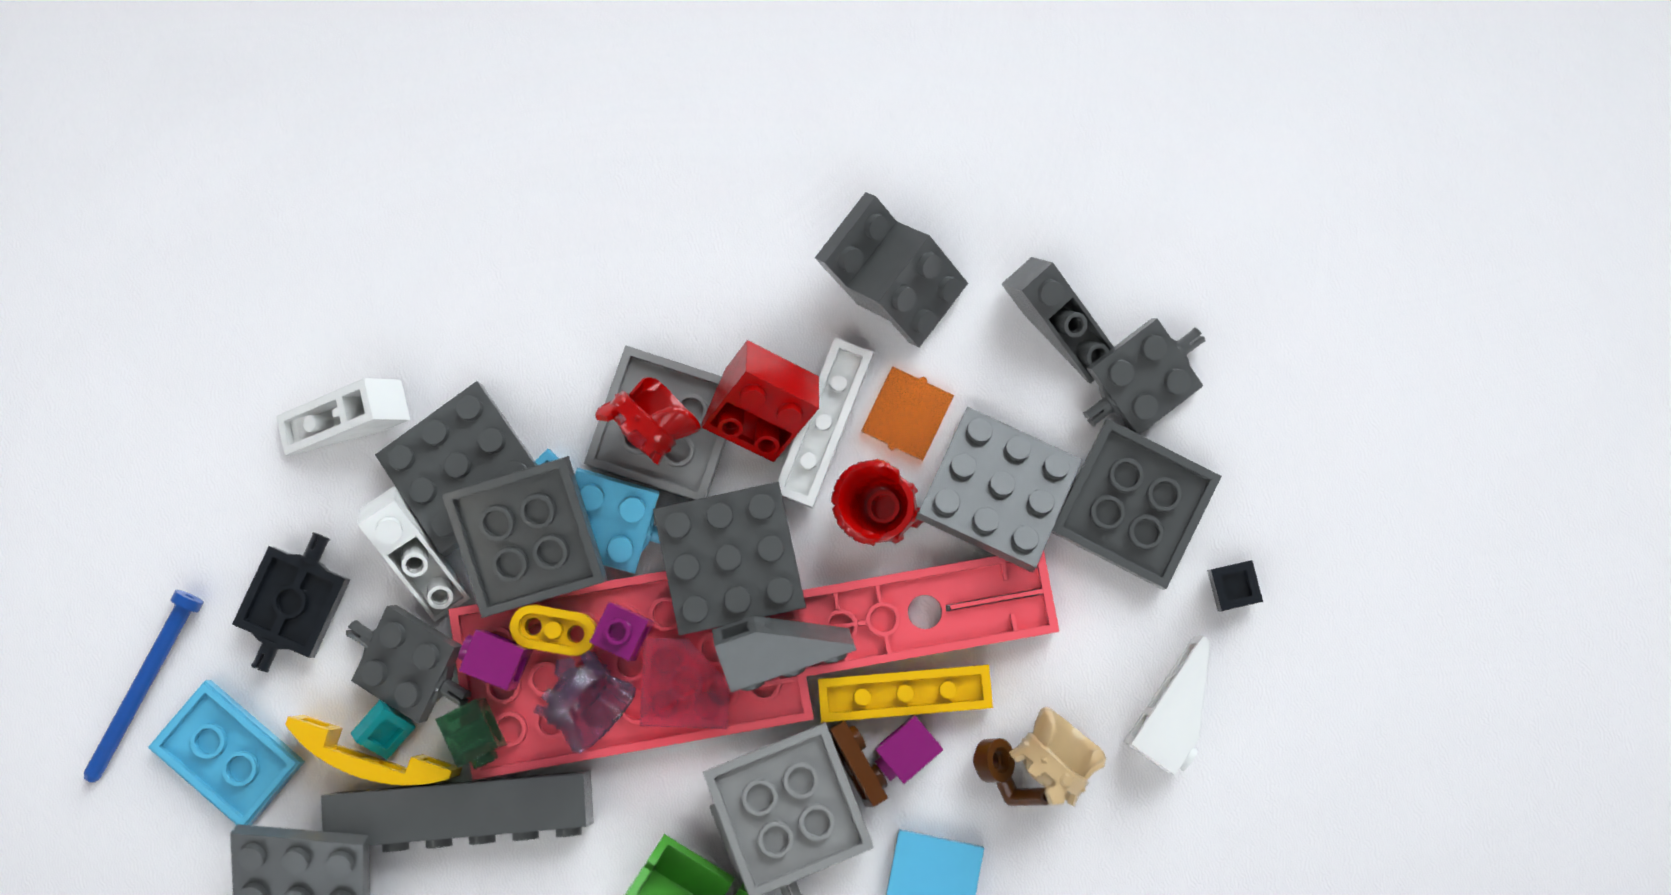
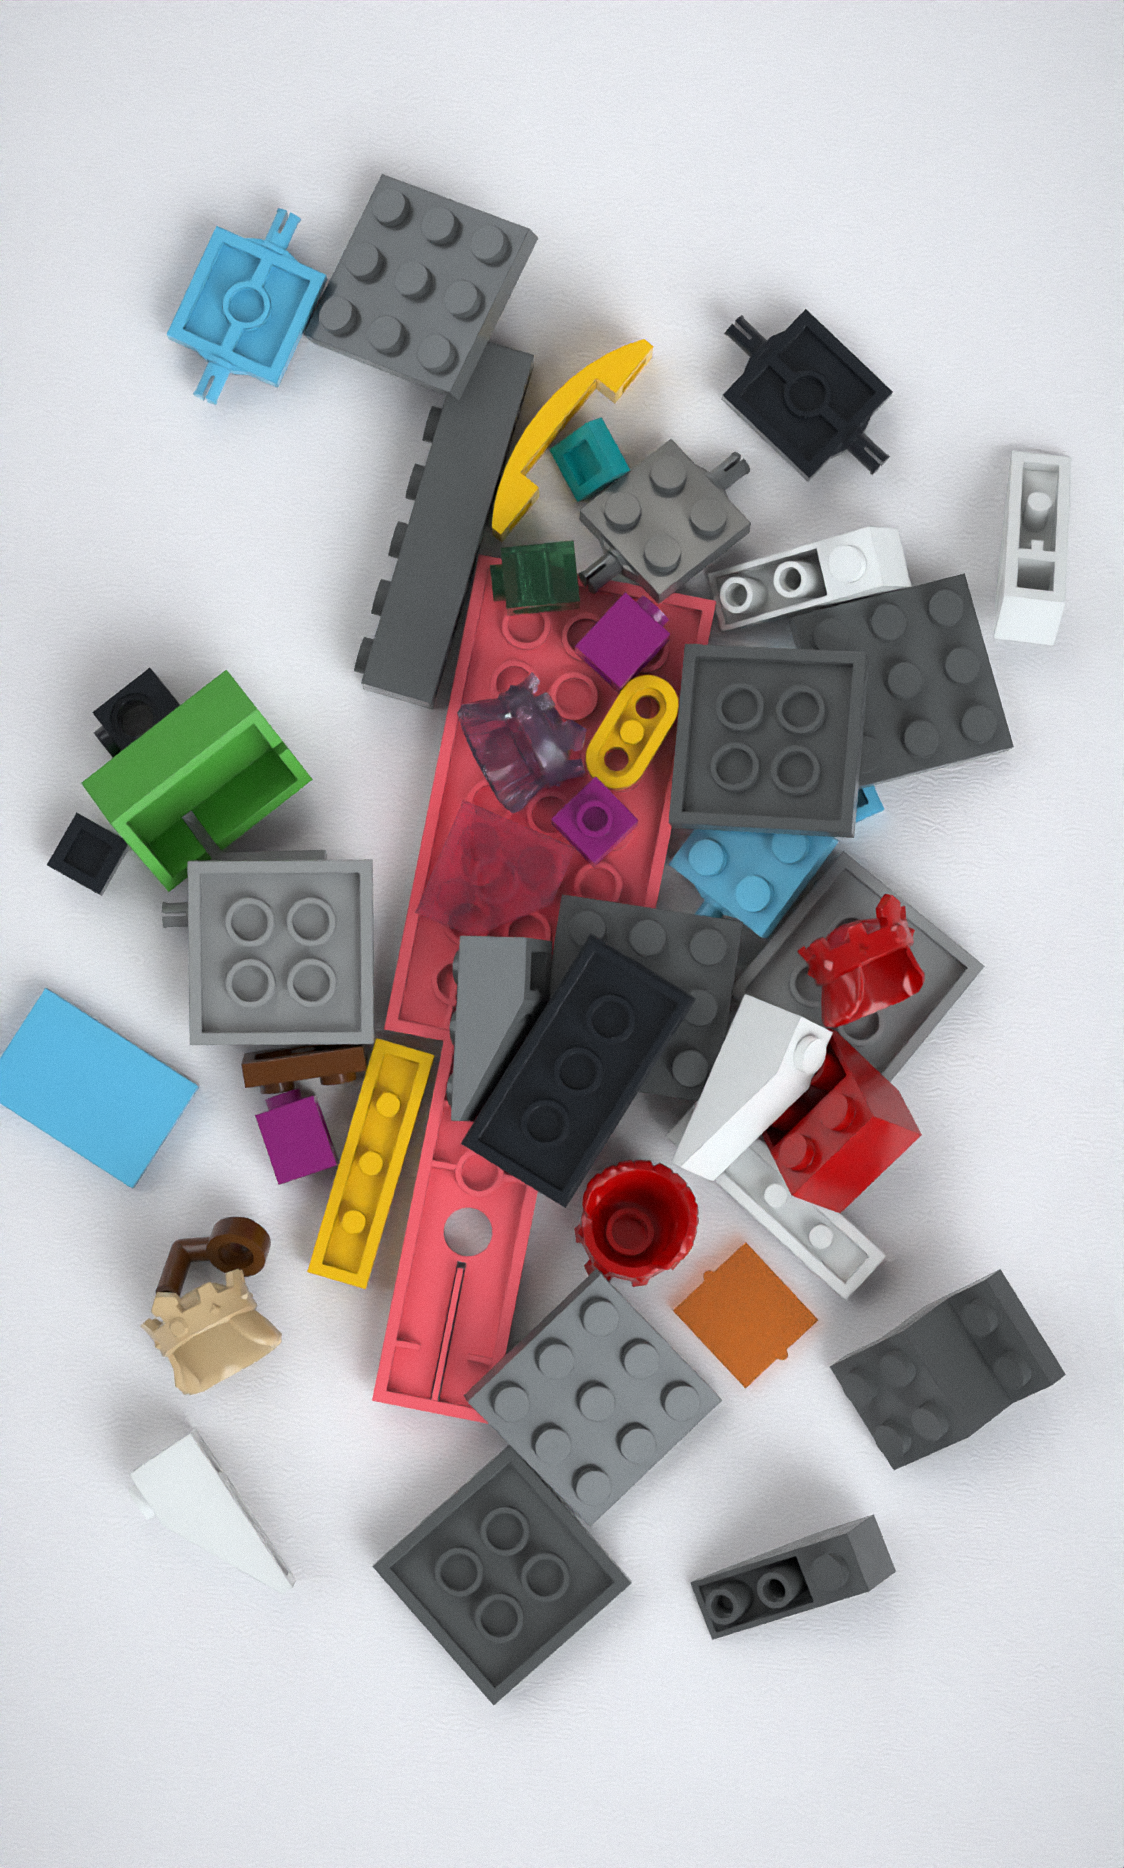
camera: 110 degrees right, 5 degrees up
blue bar [84,590,204,783] -> none
medium azure tile [148,680,305,825] -> none
dark grey plate [1083,318,1205,434] -> none
black plate [1207,560,1263,612] -> none
none -> black tile [461,933,696,1208]
none -> white slope [671,994,833,1181]

